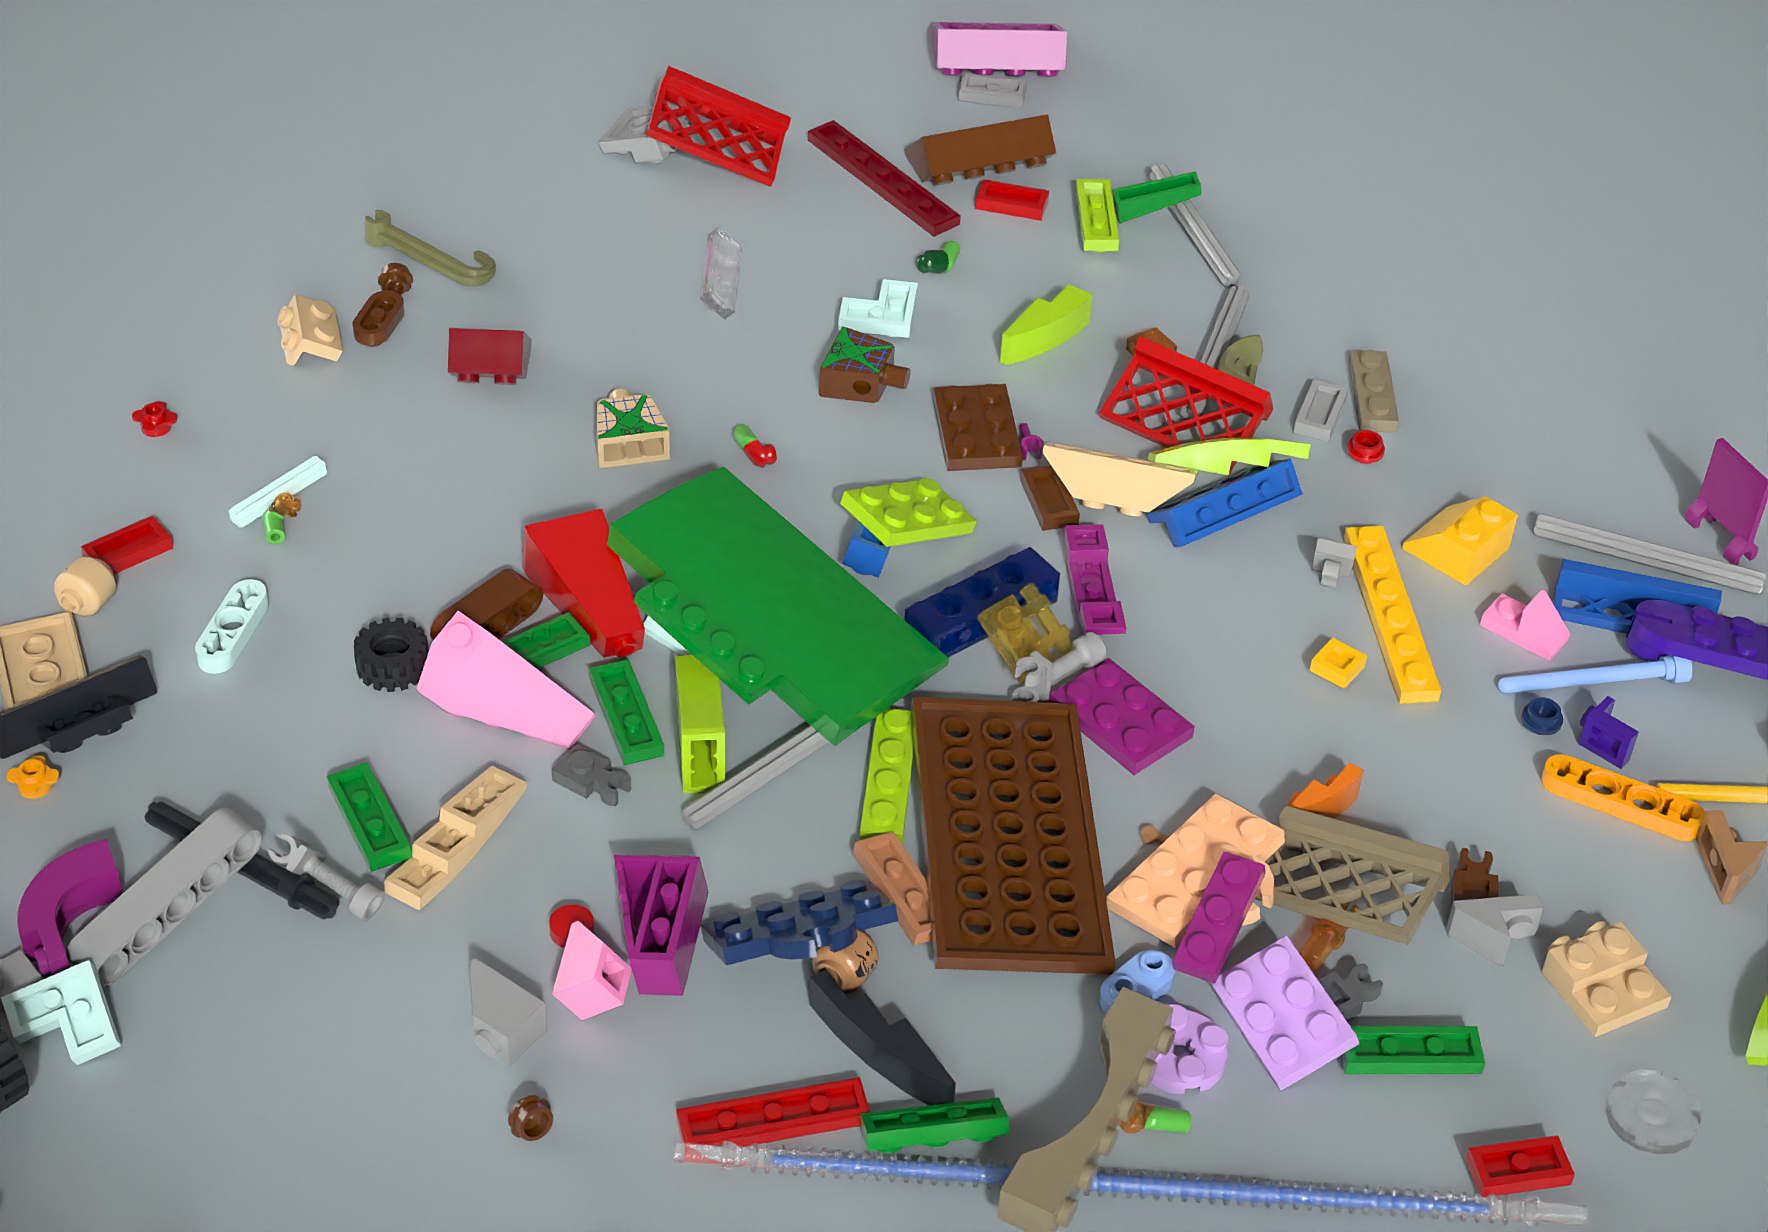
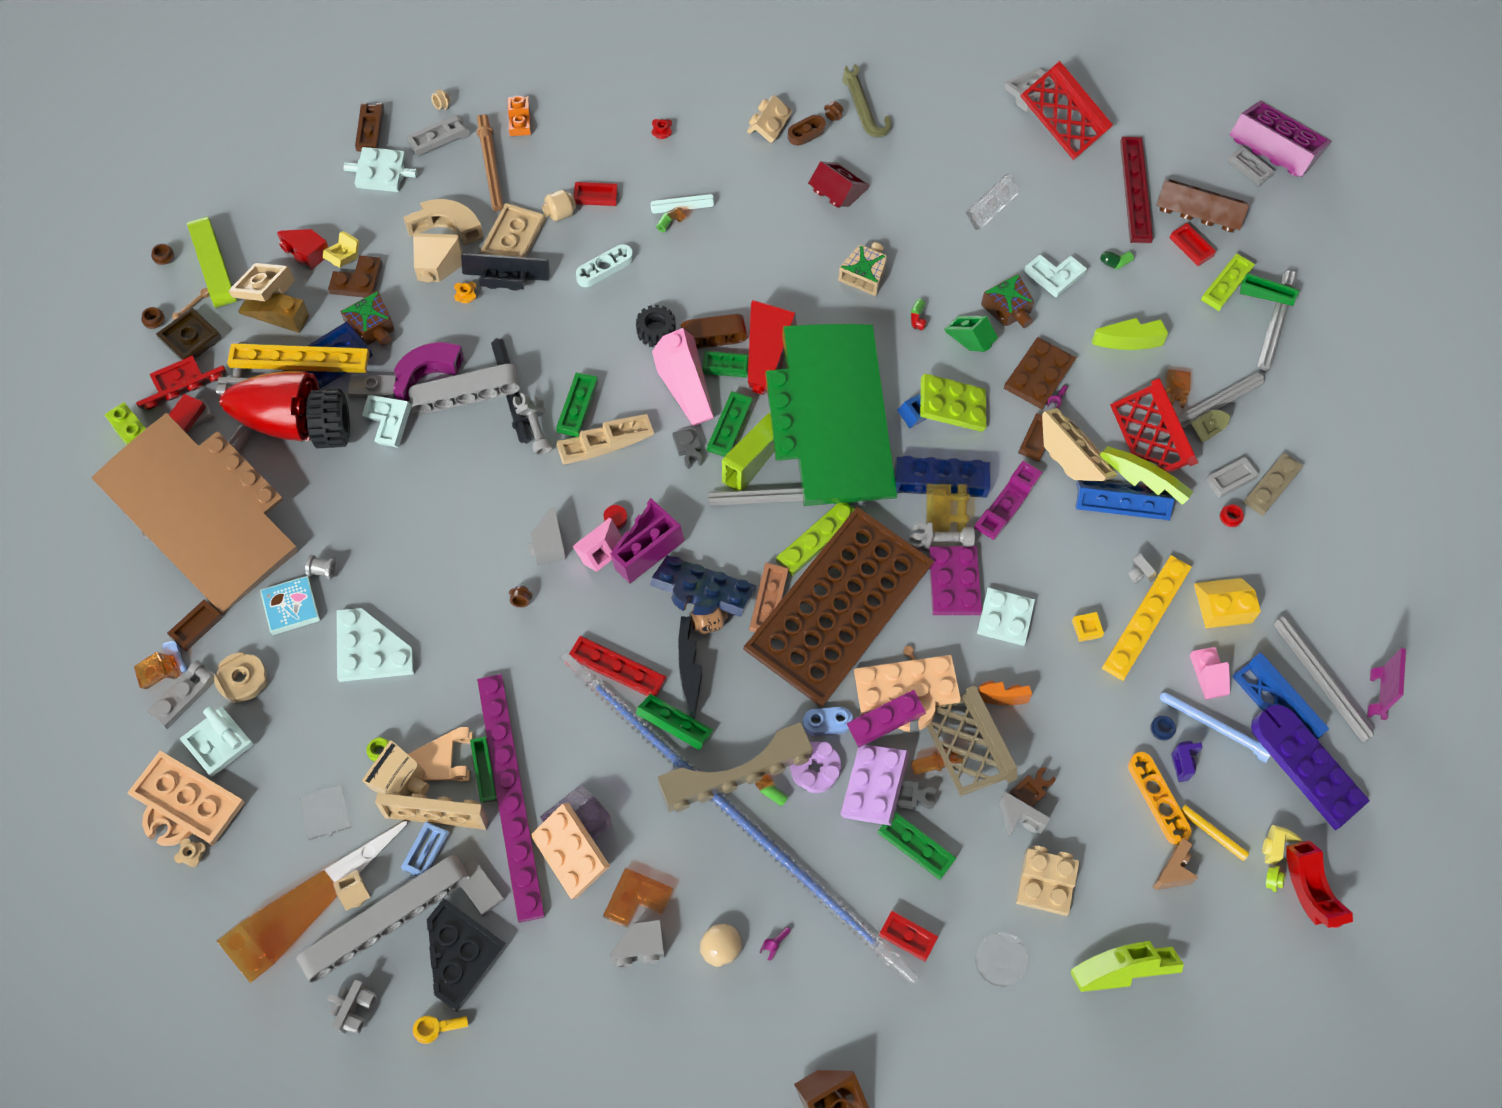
camera: 40 degrees right, 20 degrees up
none -> green slope [944,316,998,352]
none -> light aqua plate [977,588,1035,646]

